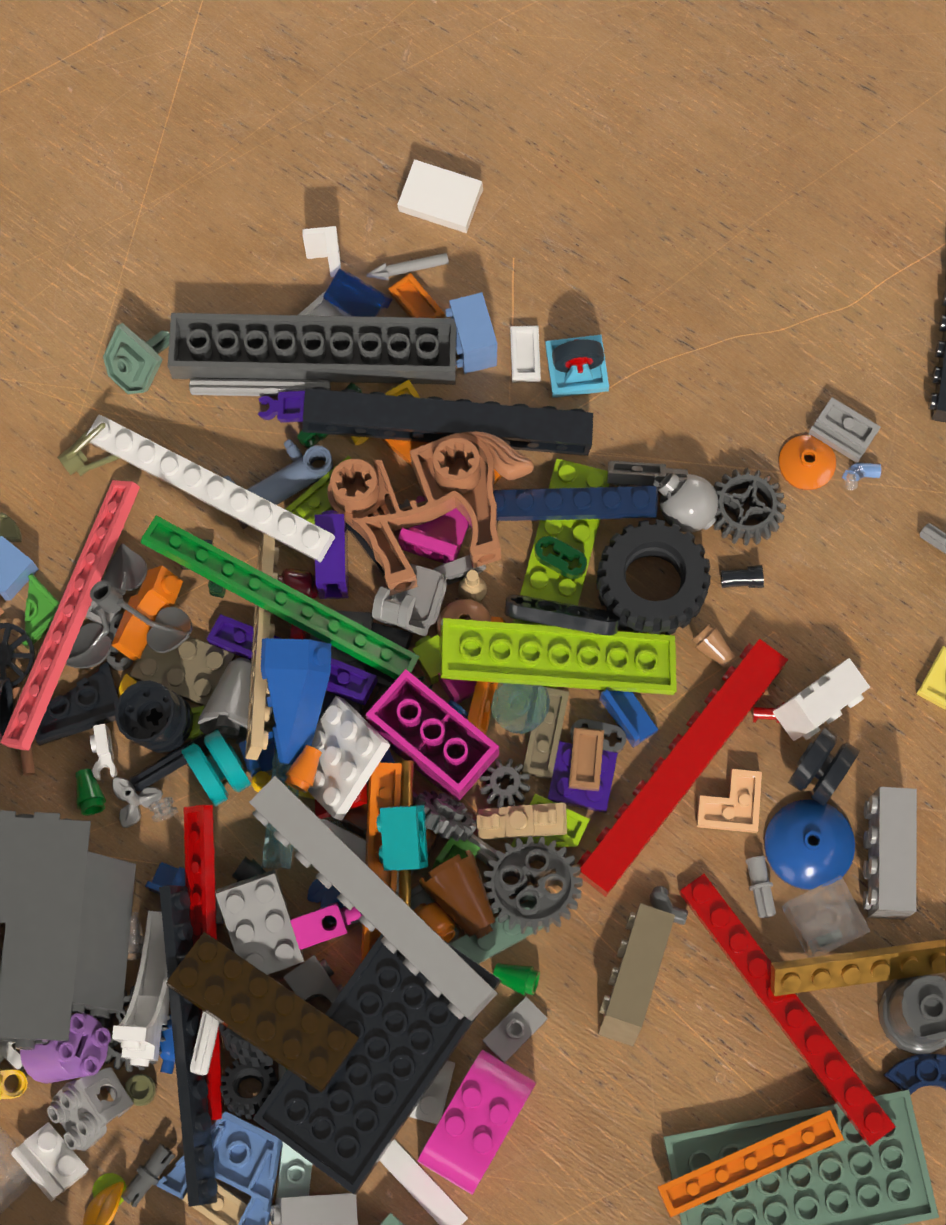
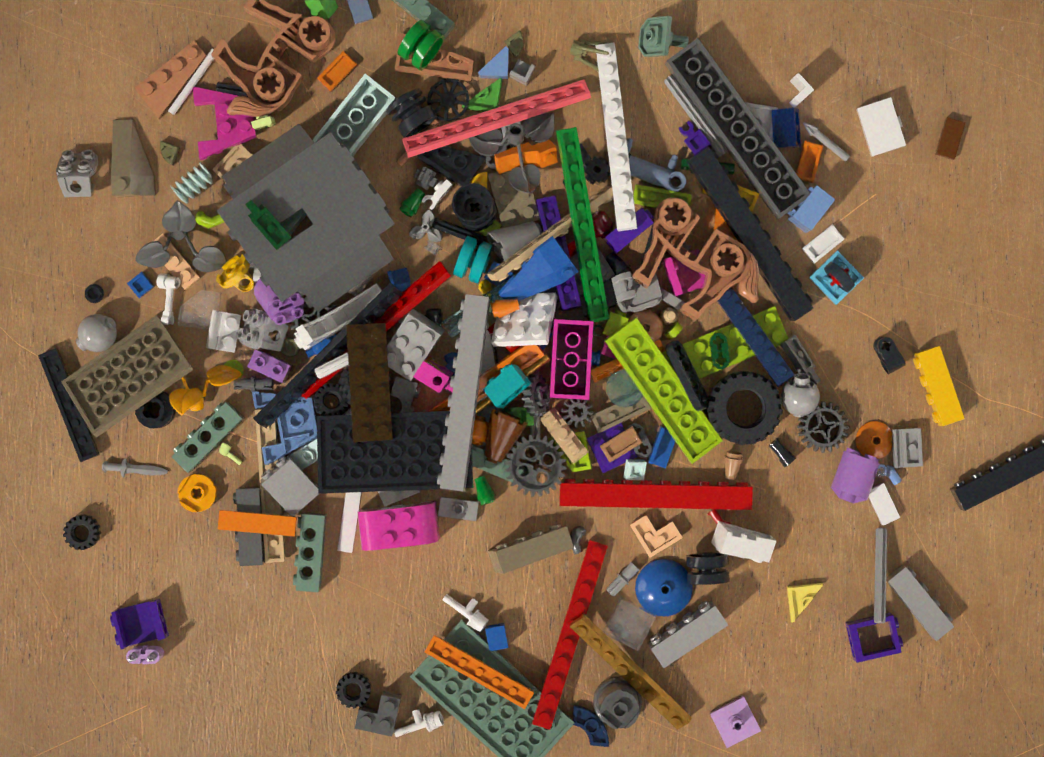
camera: 50 degrees right, 15 degrees up
none -> medium lavender brick [247,349,293,383]
none -> dark grey gear [413,167,438,190]
none -> white piece [443,594,489,632]
none -> blue panel [485,623,509,651]
none -> light grey panel [509,59,535,86]
none -> black brick [583,156,611,185]
none -> black cone [605,252,632,276]
none -> light aqua plate [624,459,647,480]
none -> lime tile [664,322,683,340]
none -> medium lavender cylinder [831,448,880,503]
none -> white tile [869,483,900,526]
none -> black piece [873,337,906,375]
none -> yellow brick [913,346,965,426]
none -> reddish brown tile [935,117,966,160]

